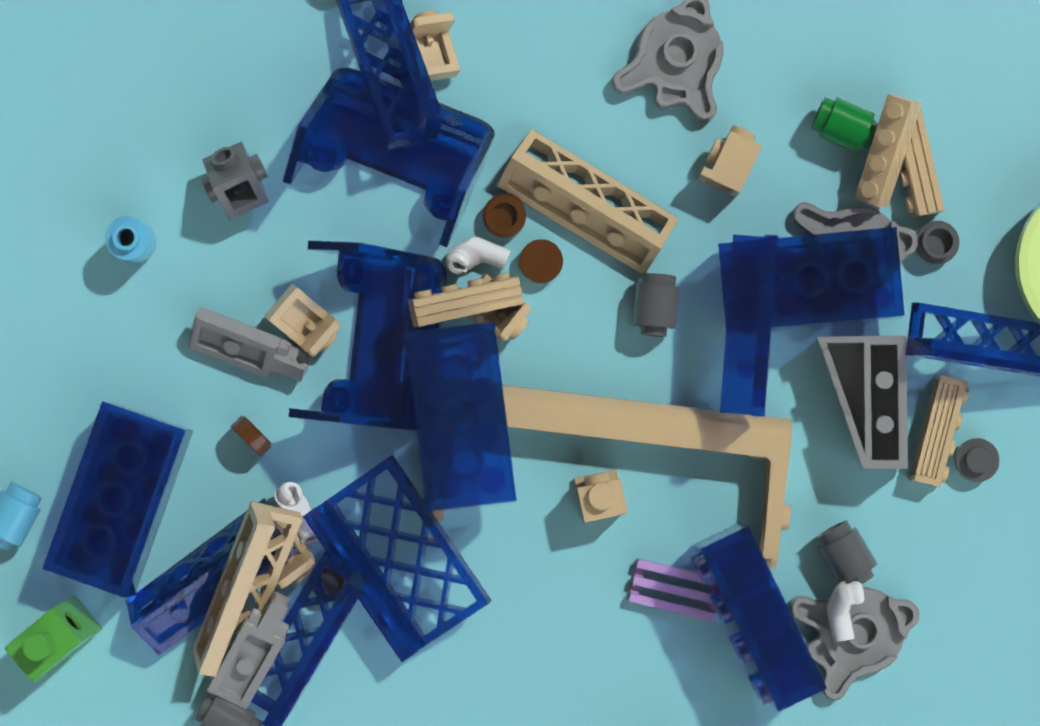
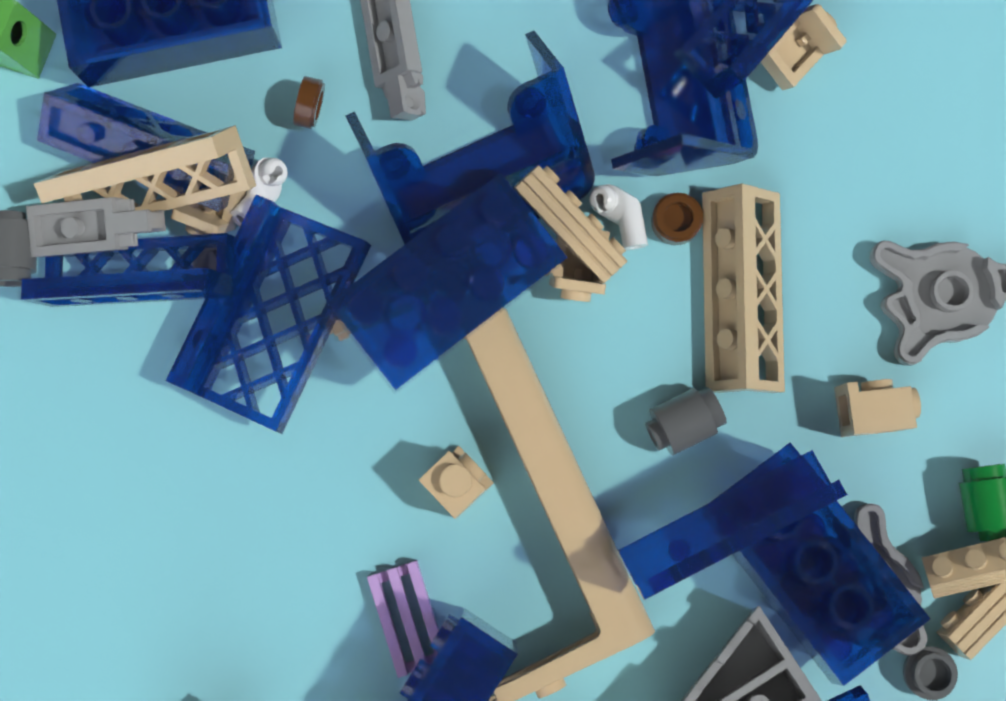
camera: 60 degrees right, 5 degrees down
tan bracket [265,283,341,357] -> none
reddish brown tile [520,239,563,284] -> none

